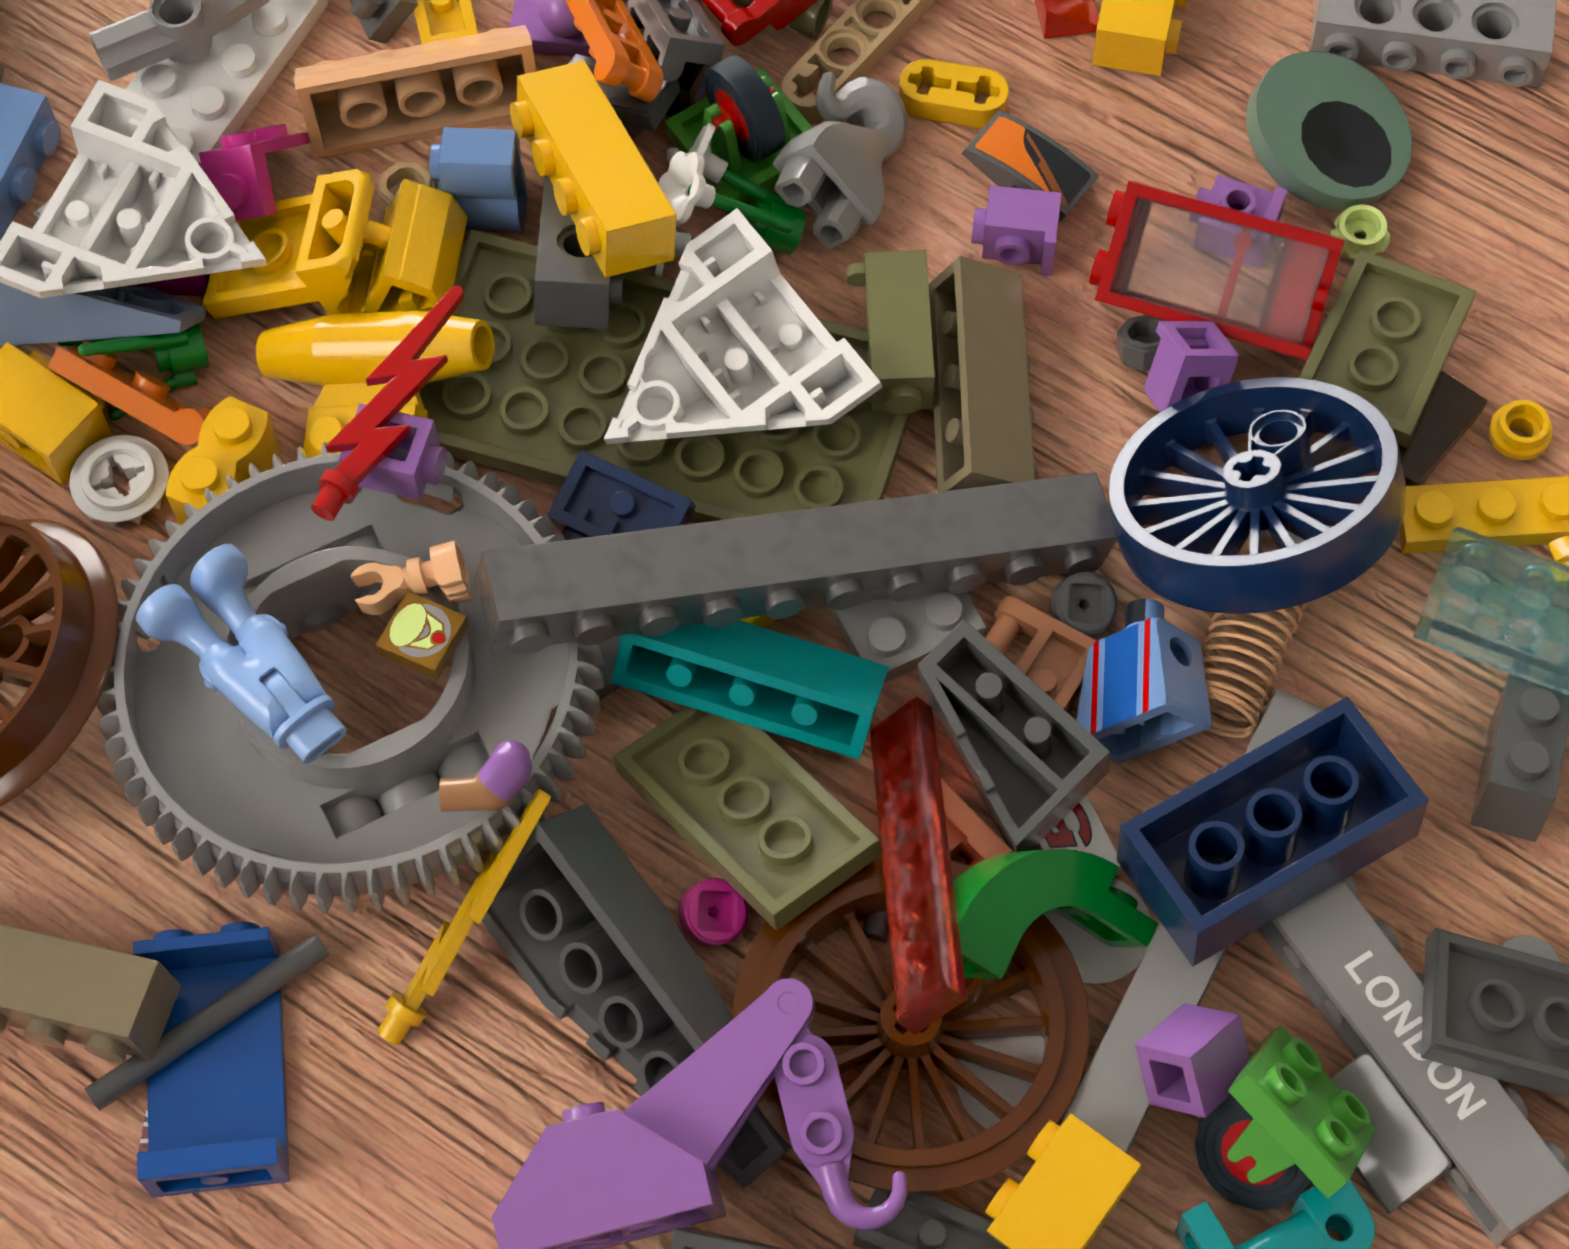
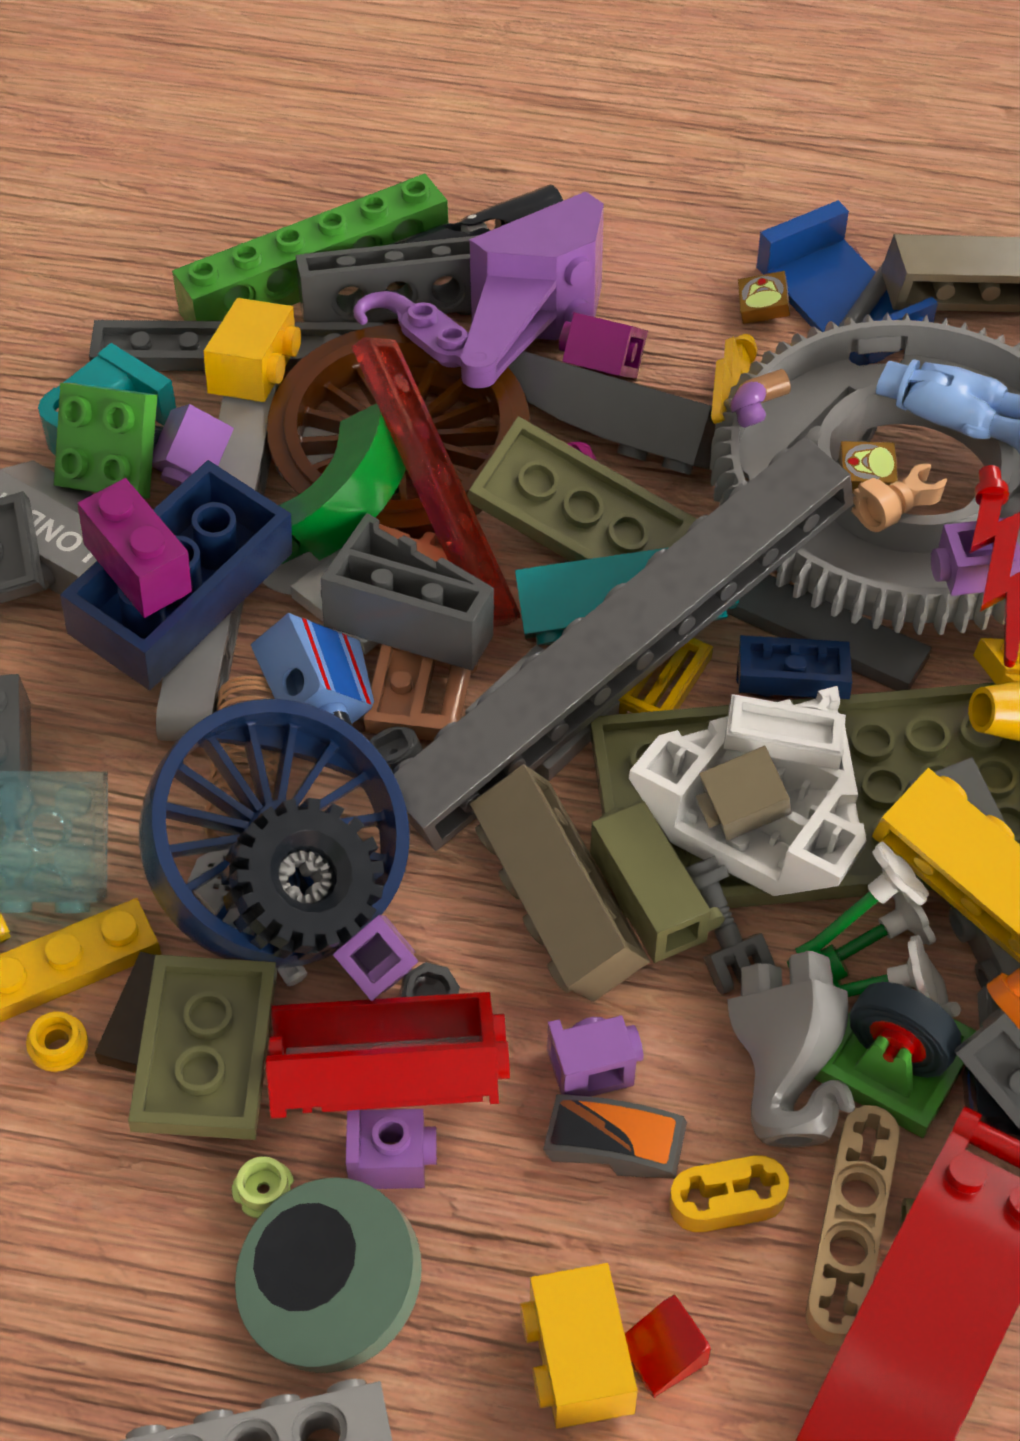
camera: 155 degrees right, 10 degrees down
none -> magenta brick [77,478,192,618]
none -> black bush [221,798,384,960]
none -> magenta brick [559,312,648,378]
none -> dark grey hinge [685,856,775,995]
none -> dark tan brick [695,745,792,841]
none -> white tile [723,694,846,770]
none -> pearl gold tile [738,271,790,324]

